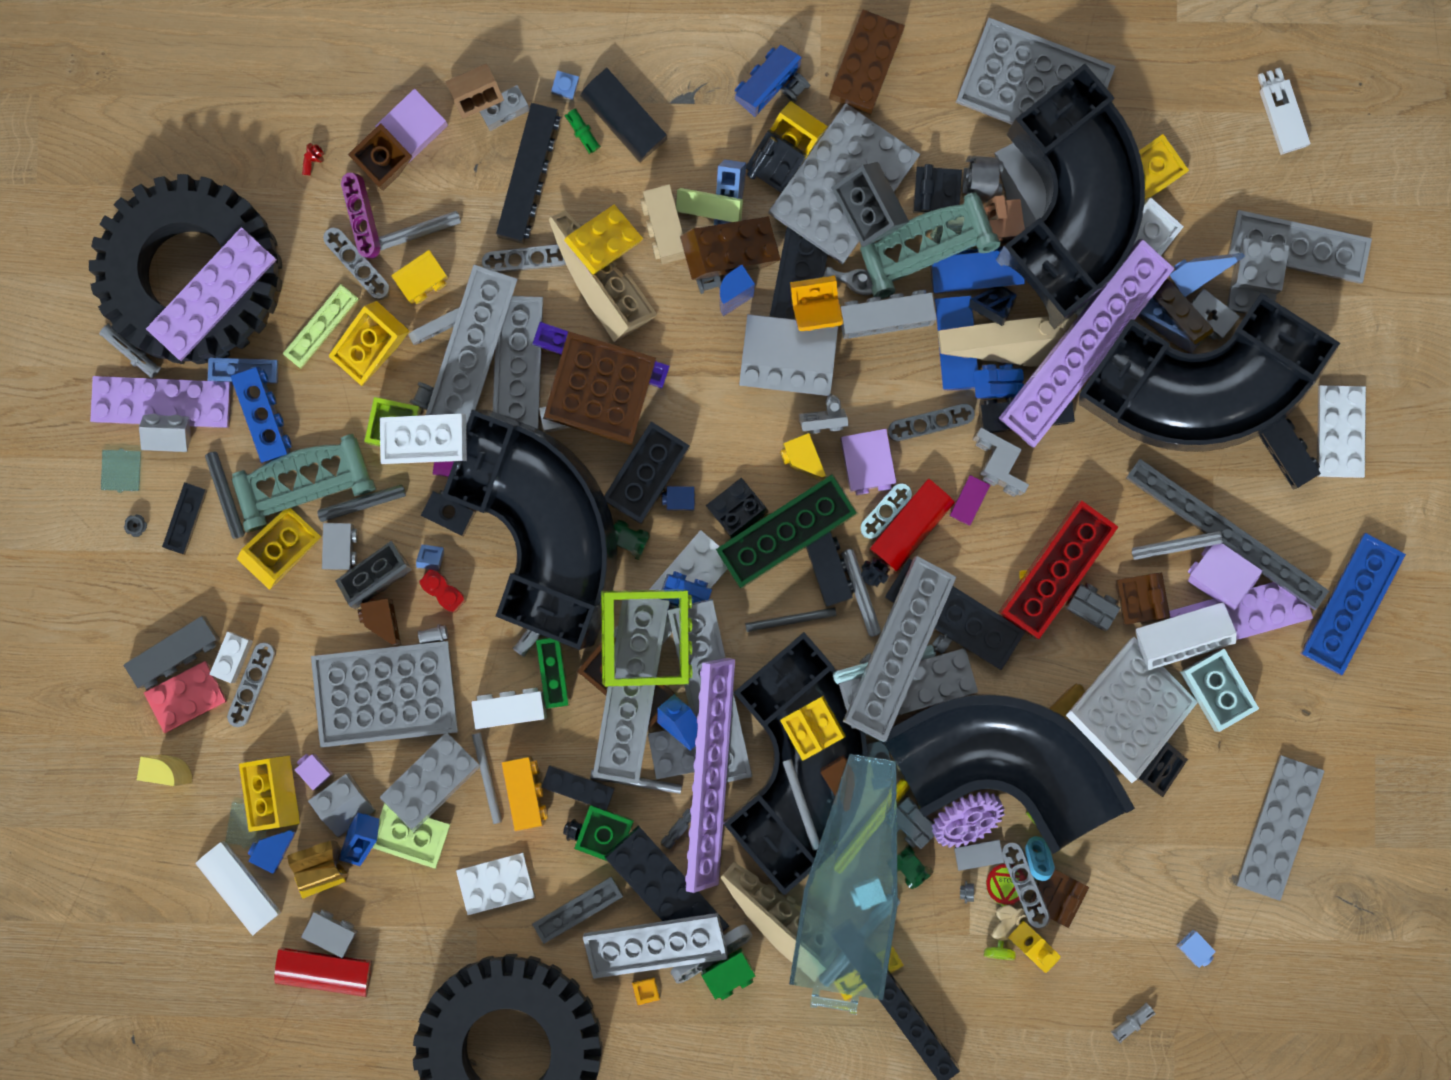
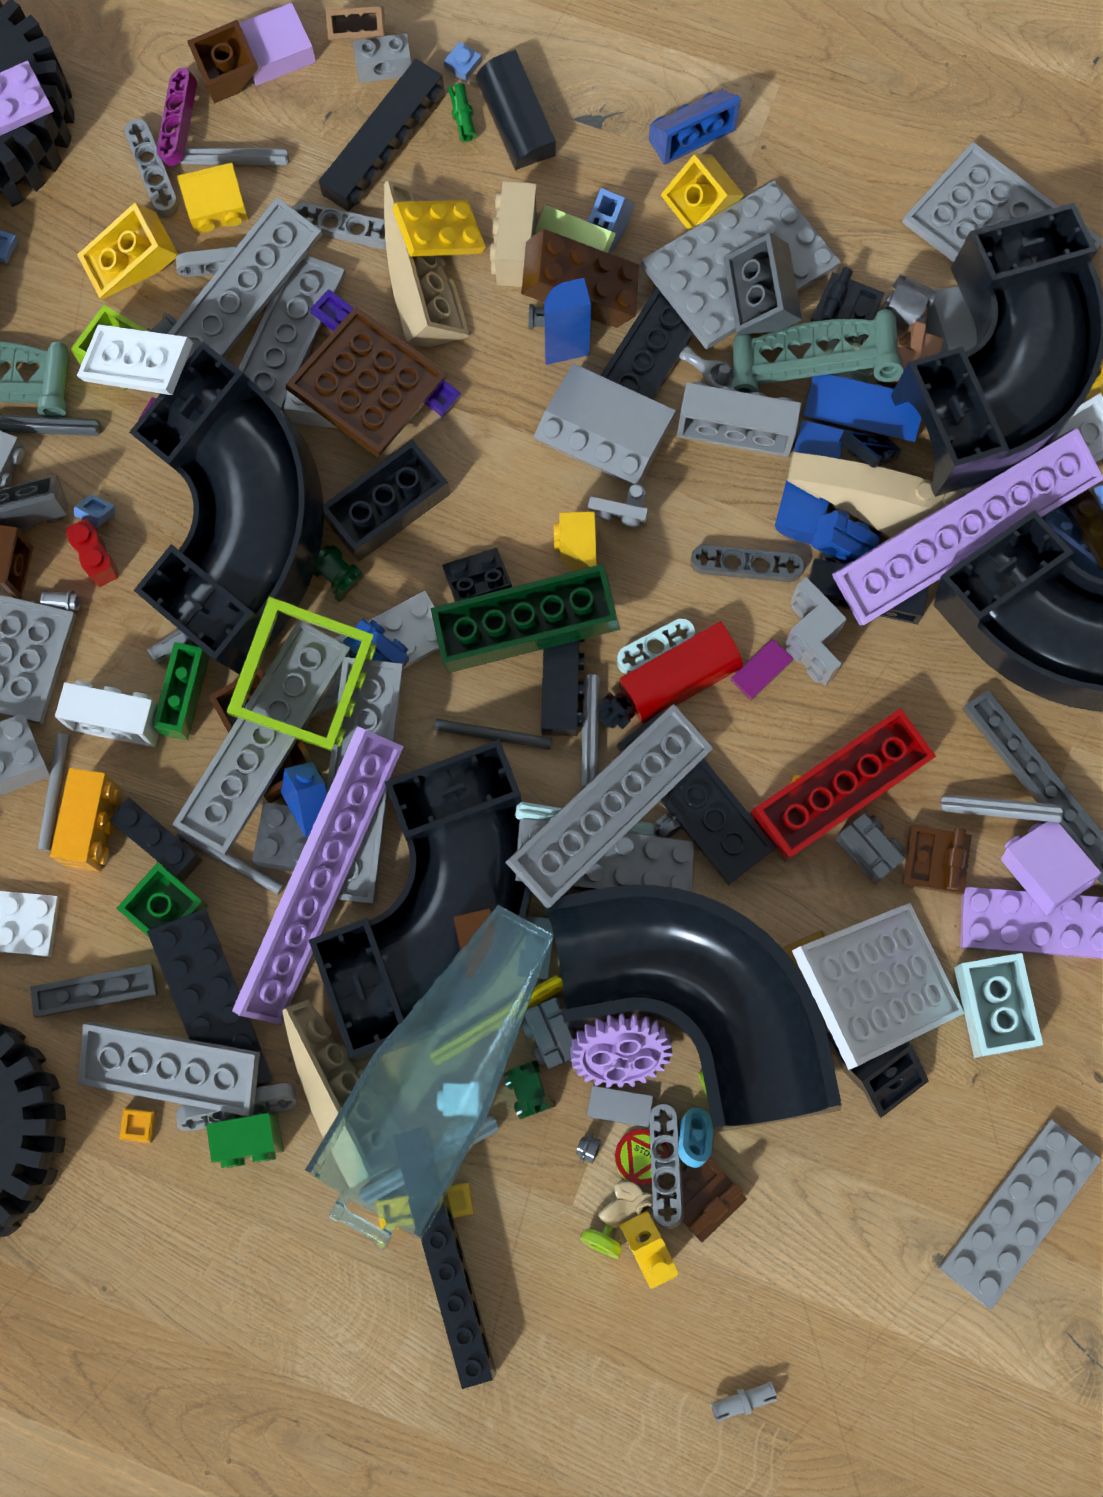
camera: 25 degrees right, 10 degrees down
yellowish green tile [283,284,359,369] -> none
red plate [302,143,324,176] -> none
black brick [421,490,476,537] -> none
black plate [563,819,582,841] -> none
dark grey axle [661,809,691,849] -> none
dark blue brick [662,486,695,511] -> none
black plate [746,129,807,193] -> none
dark grey bush [780,72,811,103] -> none
yellow slope [780,696,846,761] -> none
light grey bar [783,759,821,850] -> none
light orange bracket [790,276,843,331] -> none
reddish brown brick [829,9,905,115] -> none
lavender brick [840,429,896,495] -> none
white brick [1136,602,1237,670] -> none
light blue brick [1176,930,1216,968] -> none

